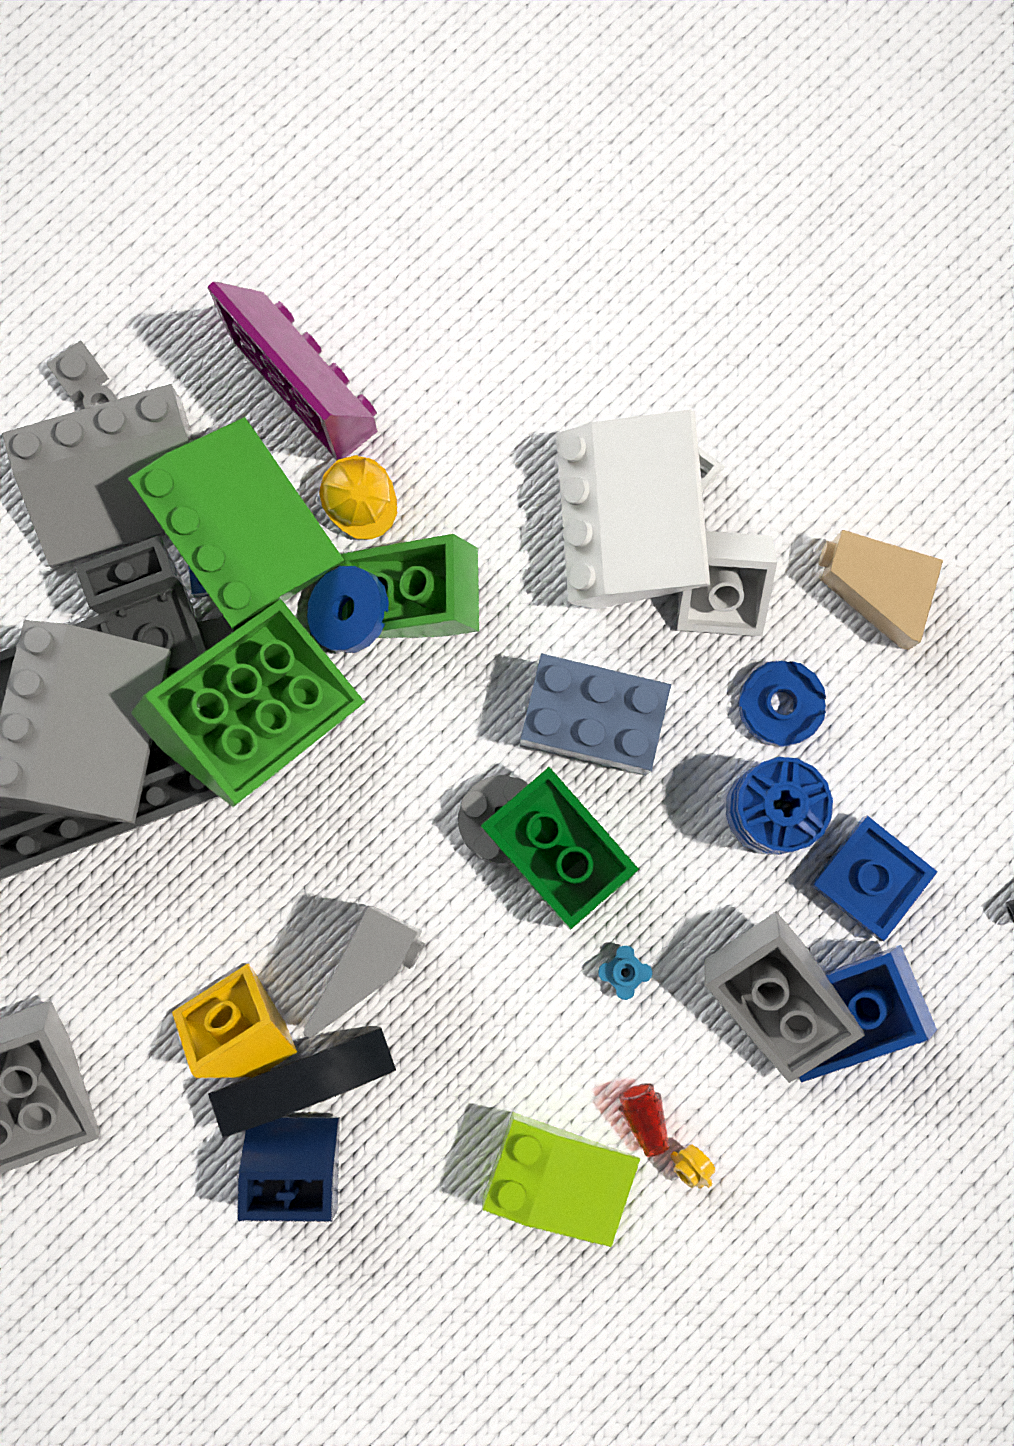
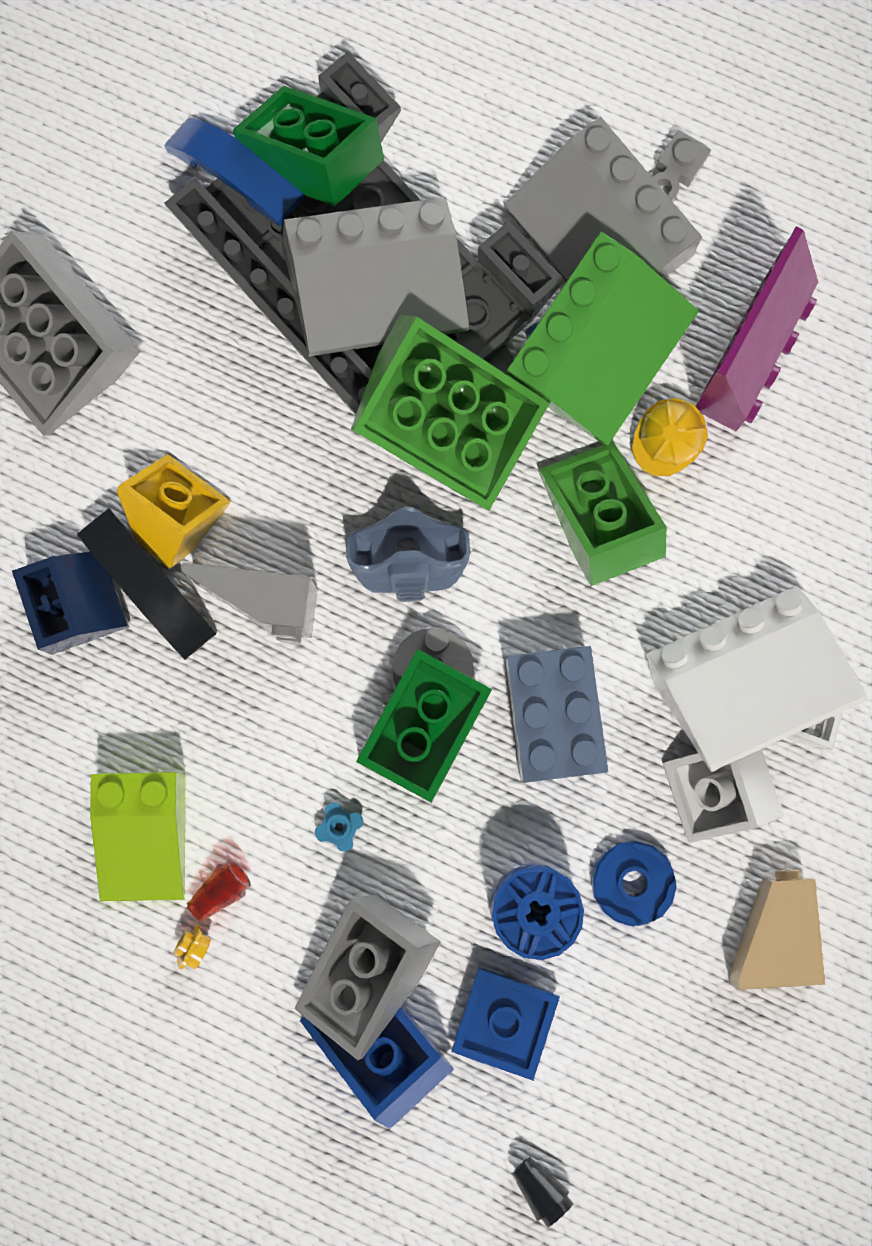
camera: 75 degrees right, 0 degrees up
blue tile [307,566,389,653] -> none
none -> sand blue piece [346,506,471,602]

